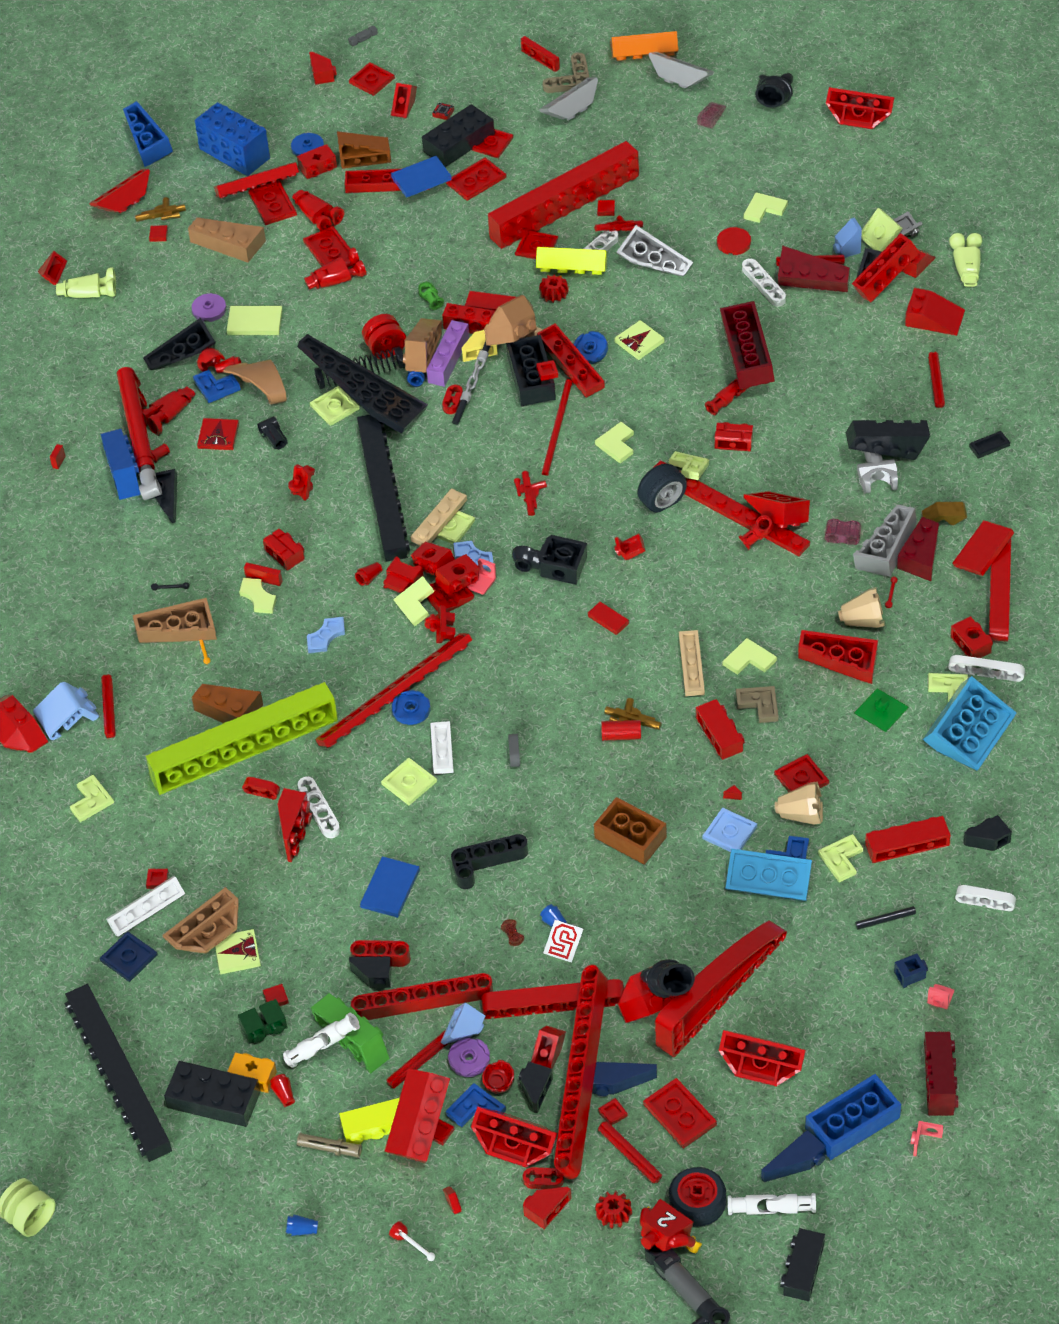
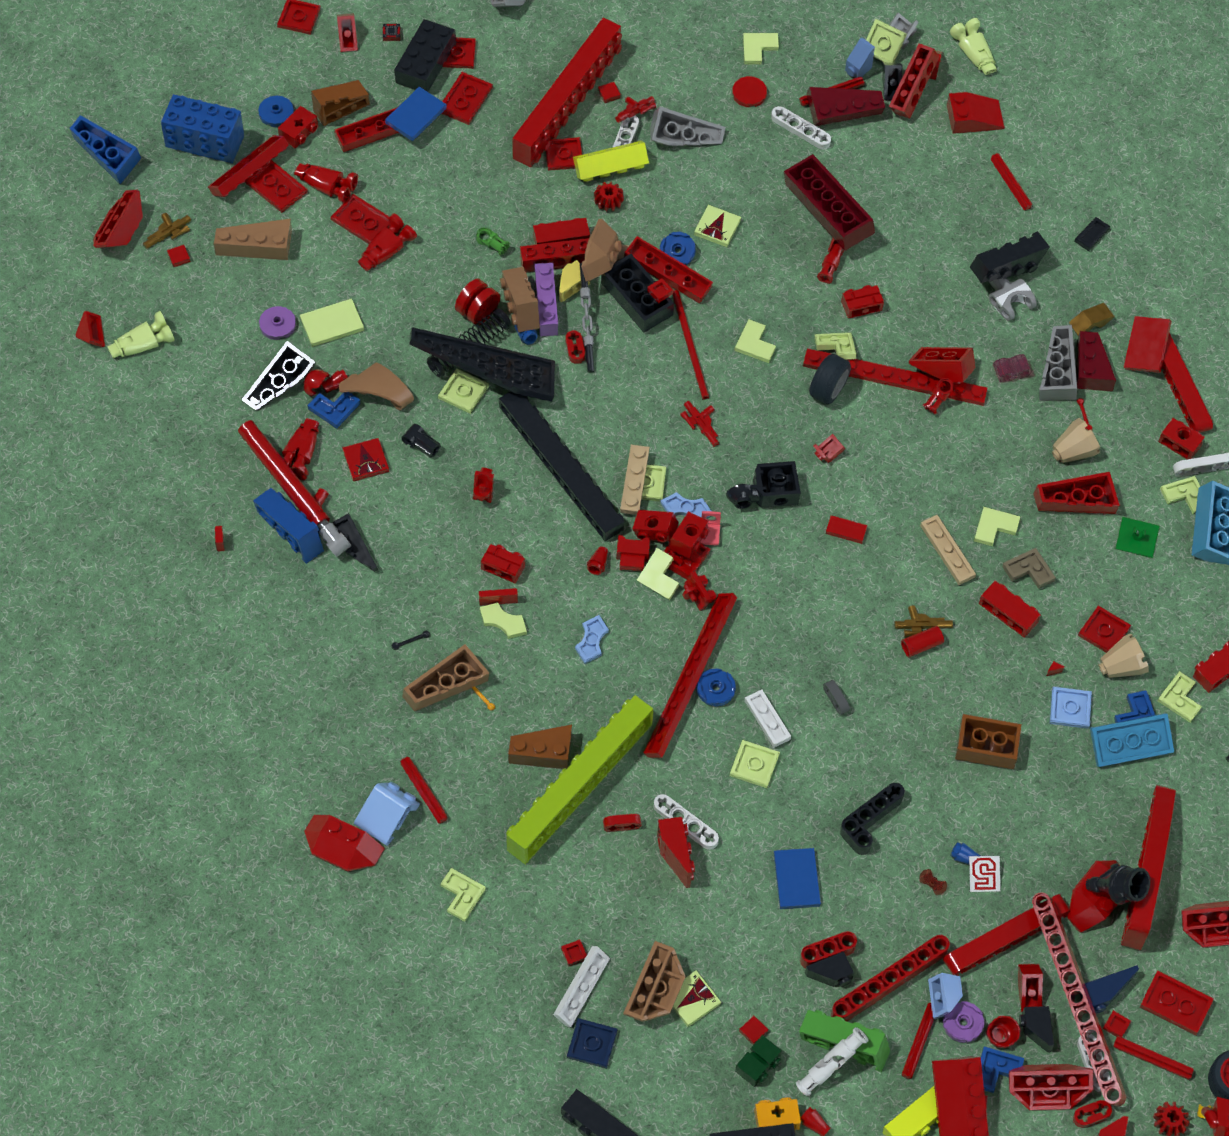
camera: 30 degrees left, 10 degrees up
red slope [309,52,337,85] -> none

